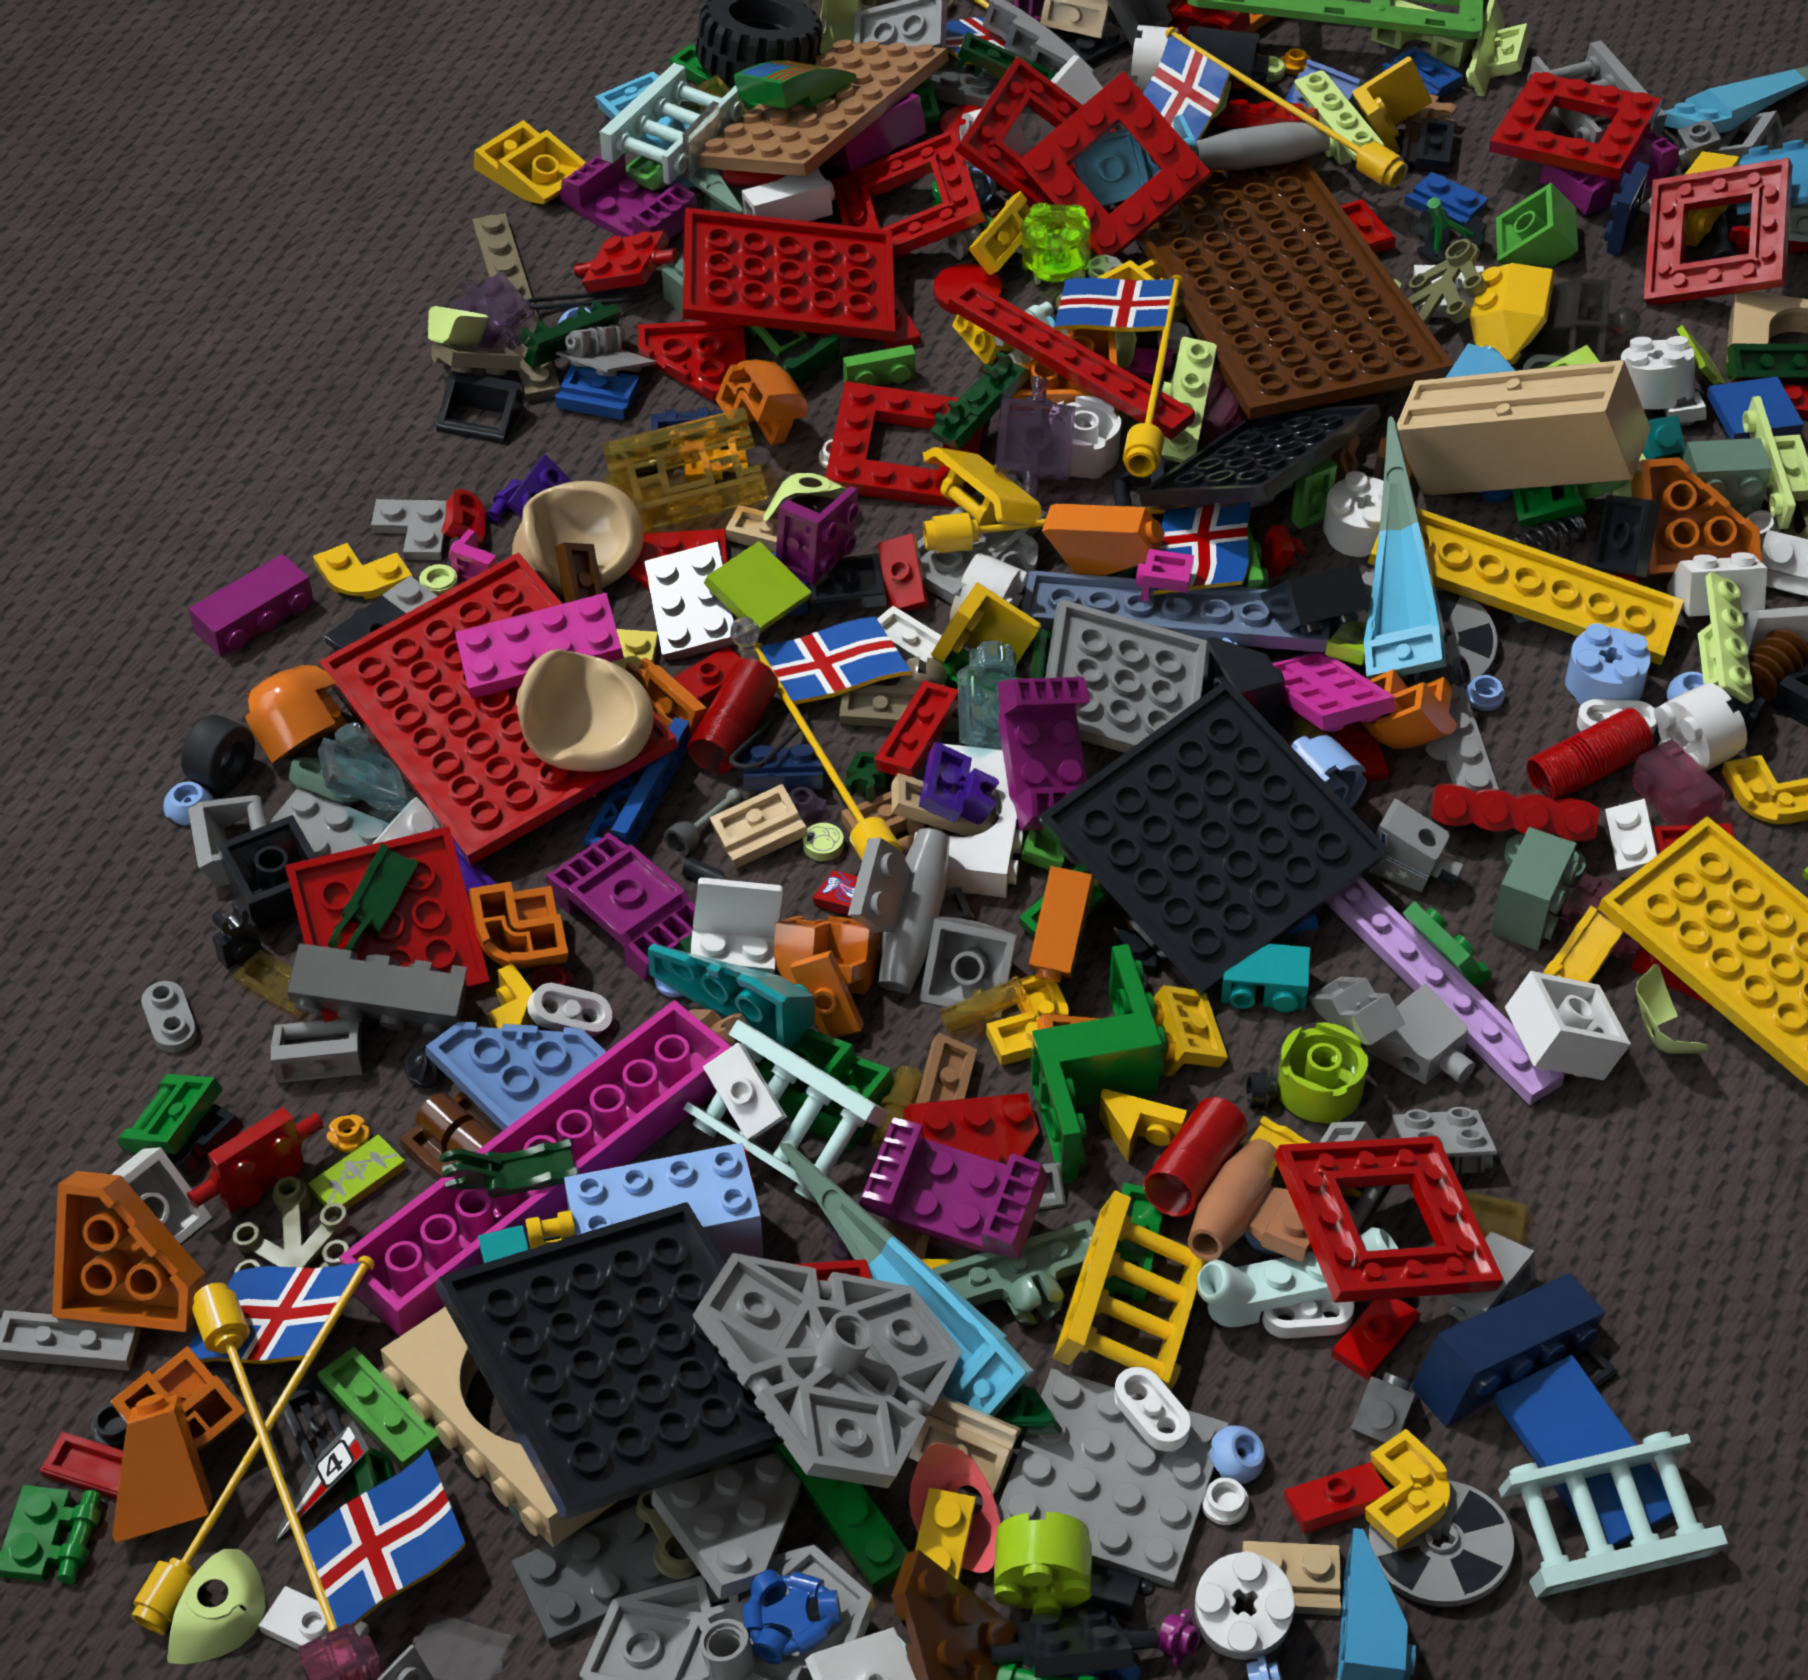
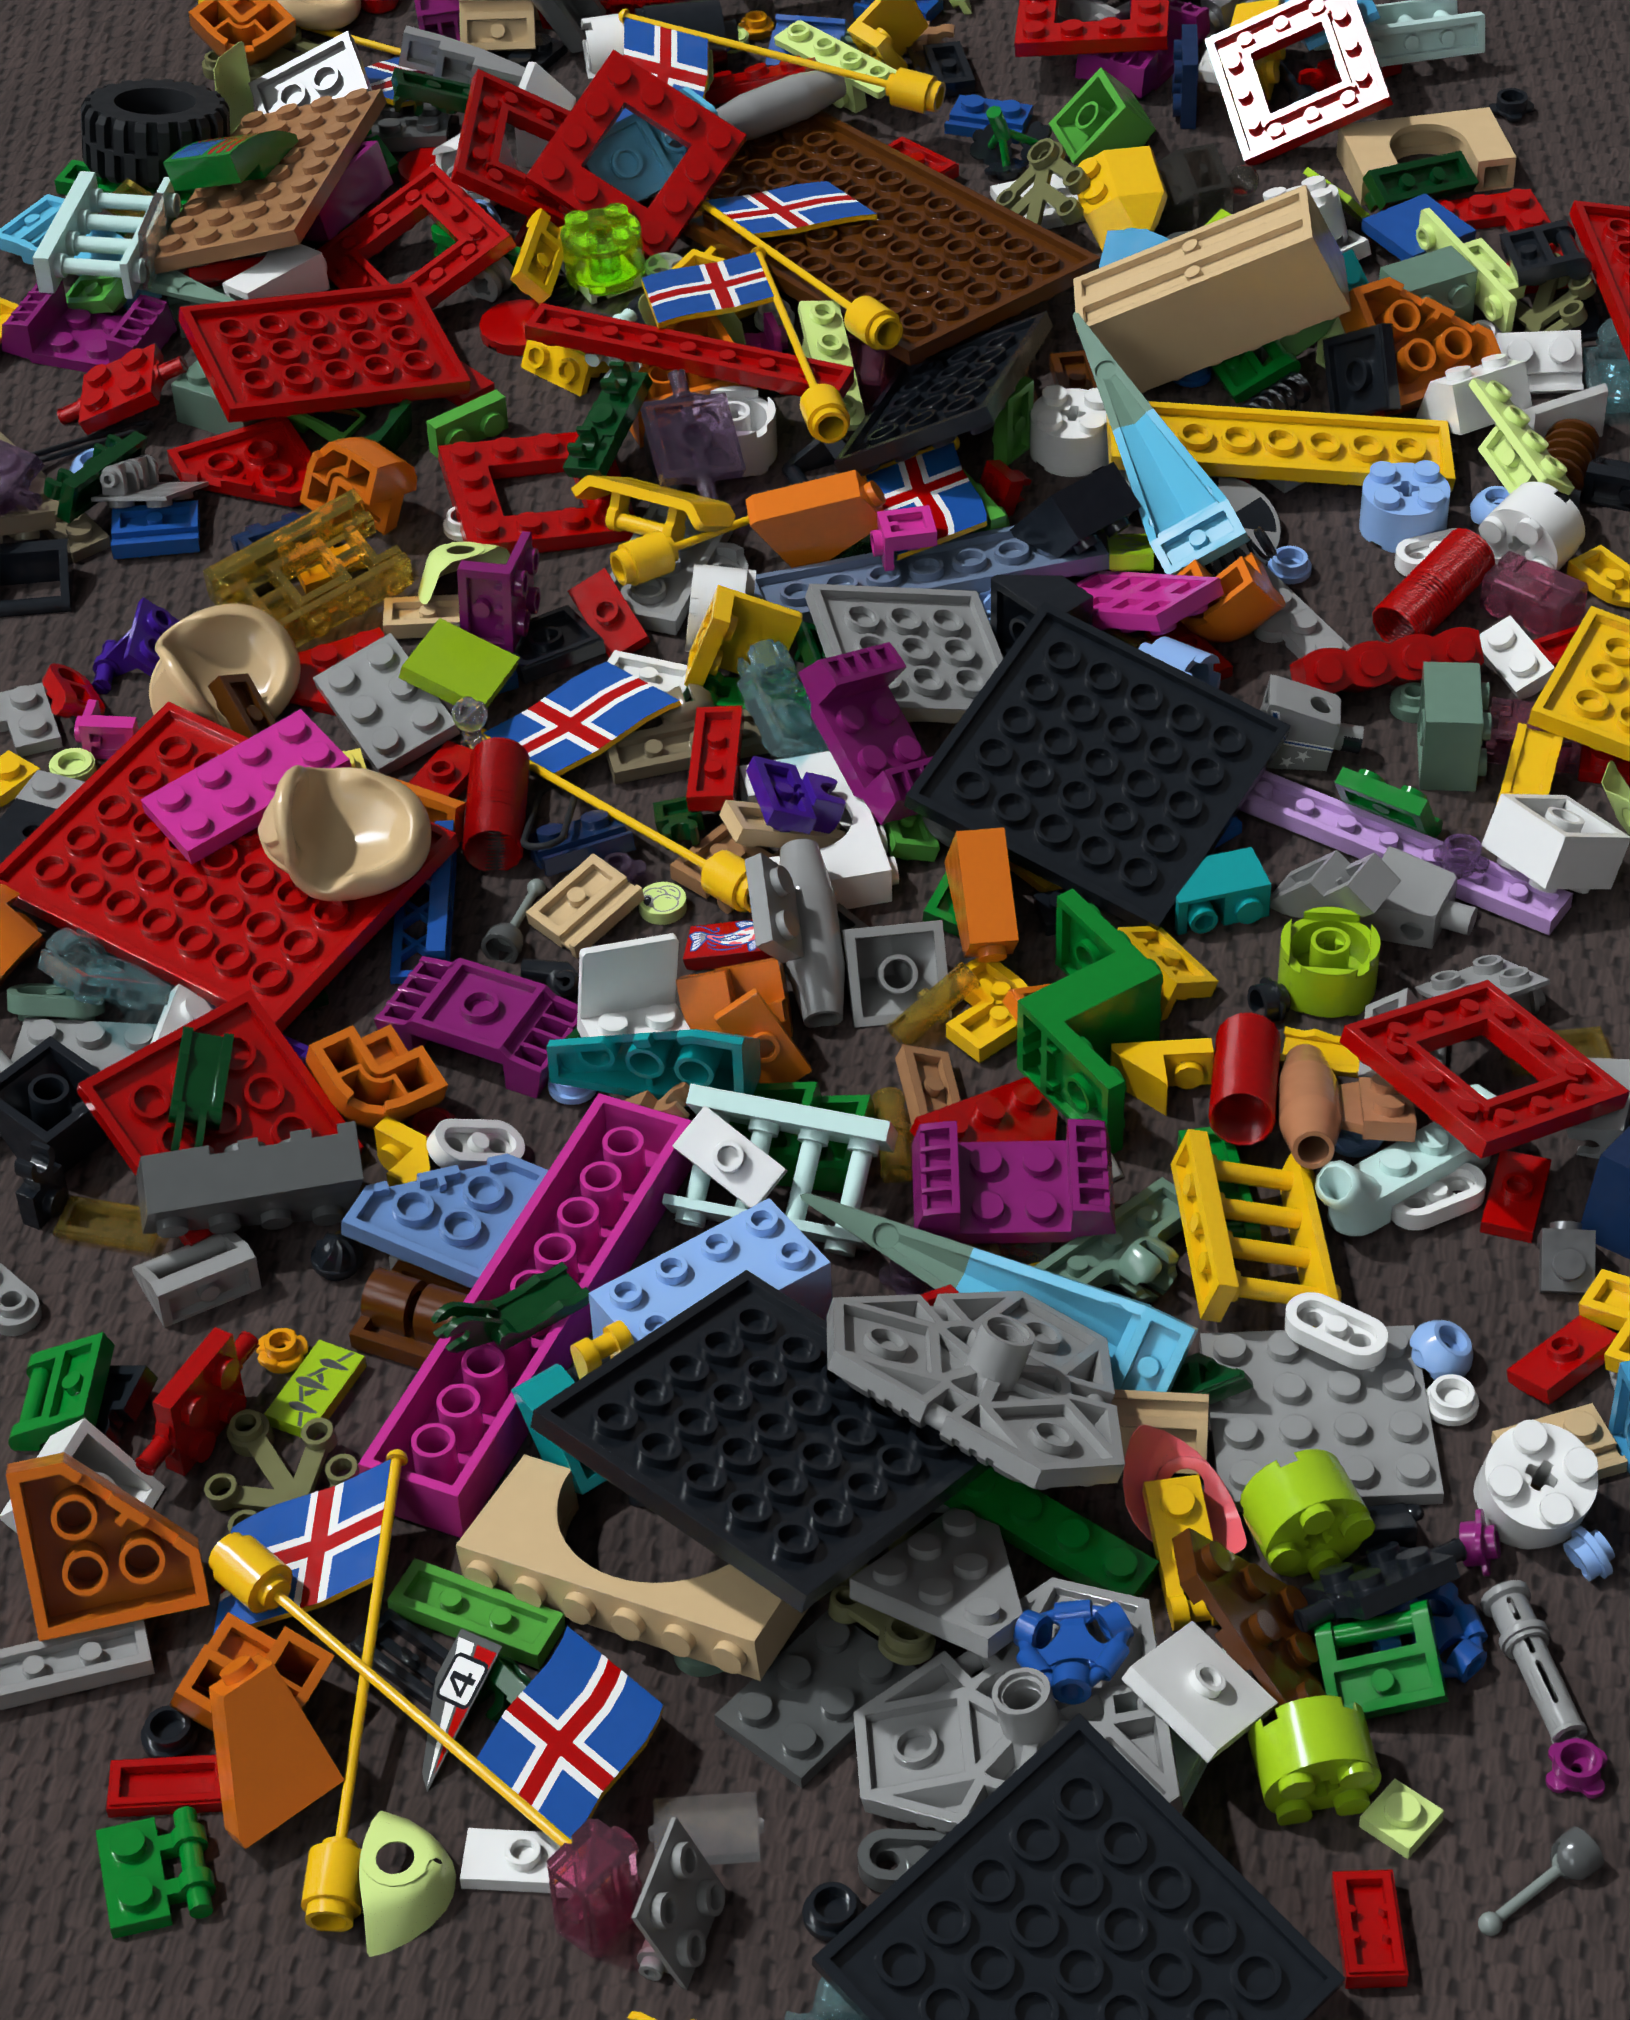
camera: 20 degrees left, 5 degrees down
none -> flag [698,181,903,350]
none -> clear purple plate [1433,834,1490,879]

